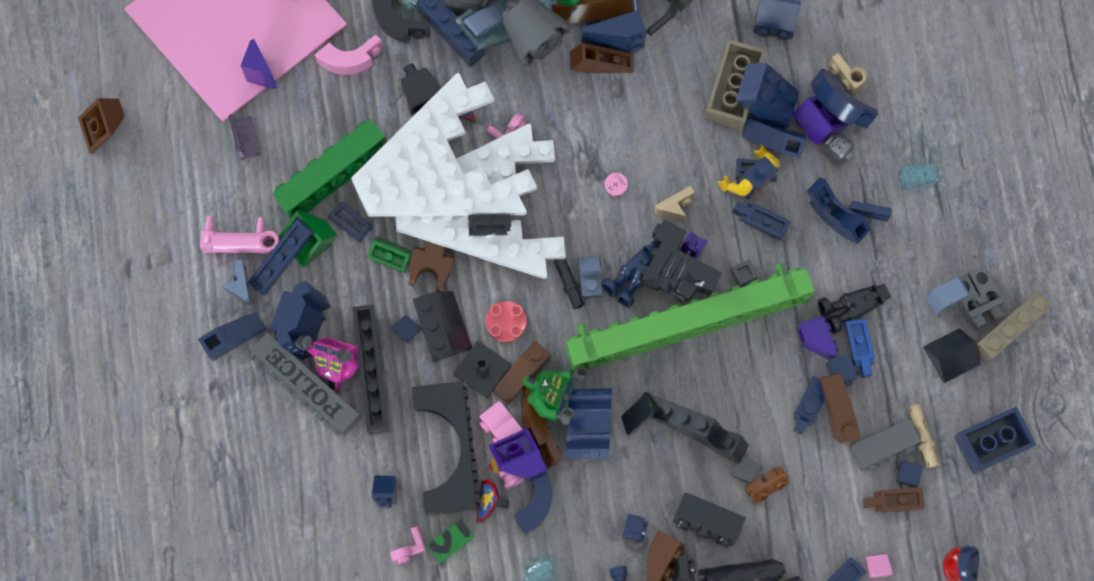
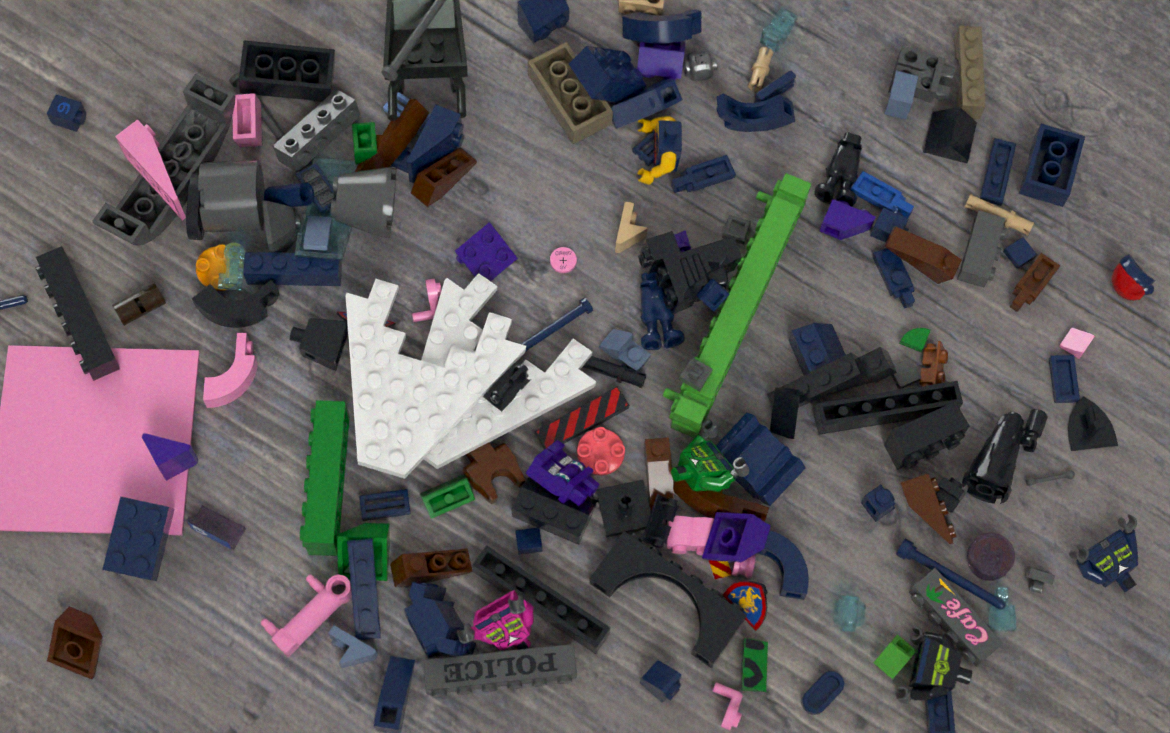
camera: 50 degrees left, 5 degrees down
none -> dark blue brick [102,496,175,581]
none -> reddish brown slope [390,548,473,587]
none -> dark purple hinge [455,222,518,281]
none -> dark blue bar [521,297,593,352]
none -> dark purple hips [526,440,600,506]
none -> tile [535,386,630,450]
none -> black hinge [642,494,679,548]
none -> dark grey tile [679,358,713,392]
none -> dark blue tile [696,278,730,312]
none -> tan pin [748,47,773,92]
none -> dark blue slope [788,323,846,375]
none -> black brick [813,381,963,435]
none -> green tile [899,328,931,352]
none -> dark blue tile [980,138,1016,206]

